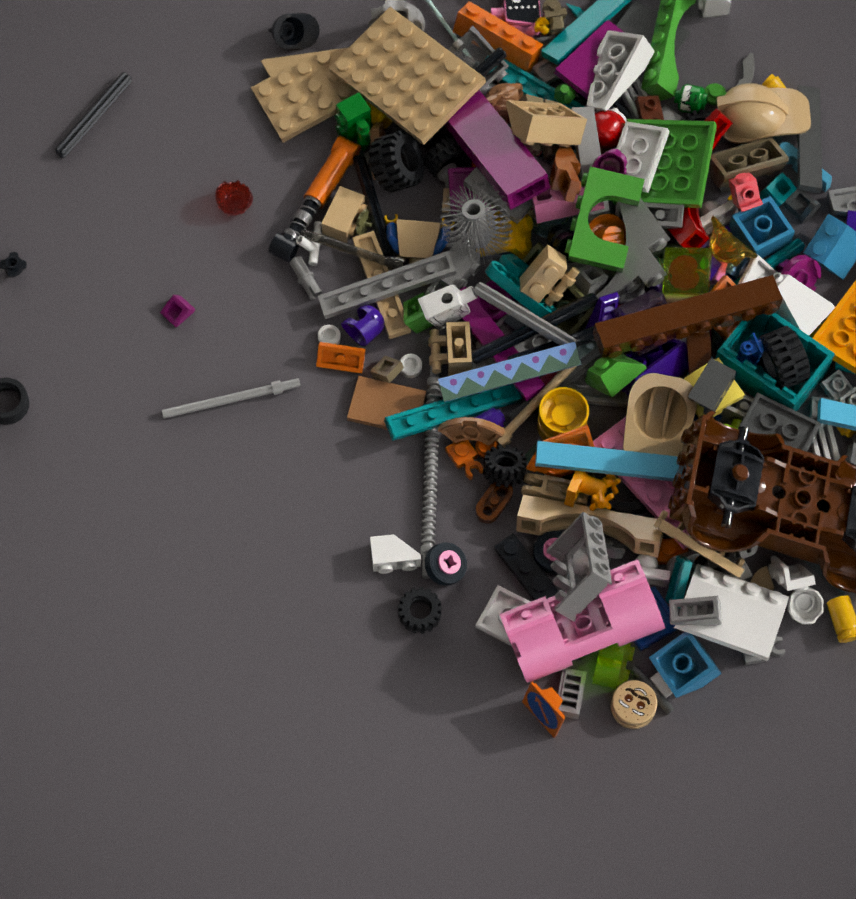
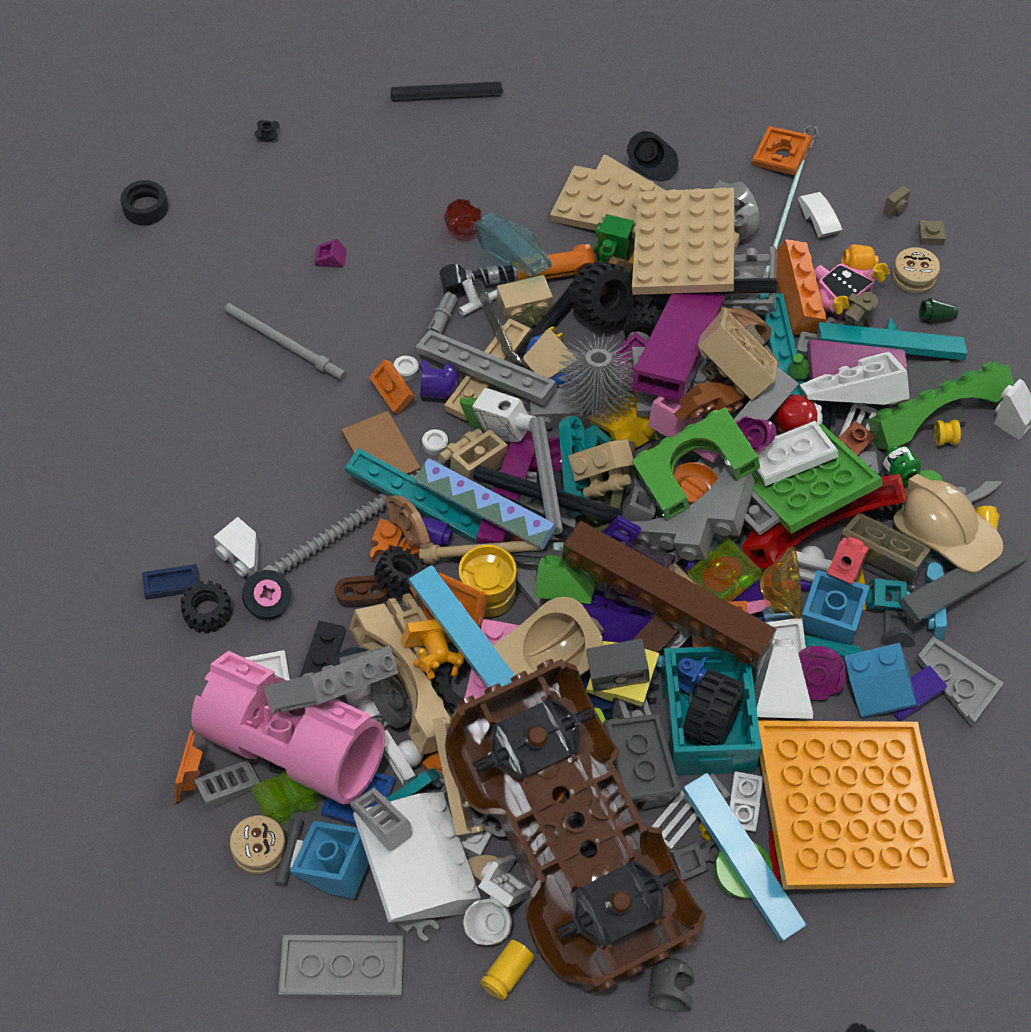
camera: 50 degrees right, 10 degrees down
dark tan plate [370,356,404,383] -> none
none -> dark blue tile [142,564,199,600]
none -> light grey tile [278,935,404,998]
none -> clear light blue wedge [474,213,552,277]
none -> yellow wheel [934,420,961,446]

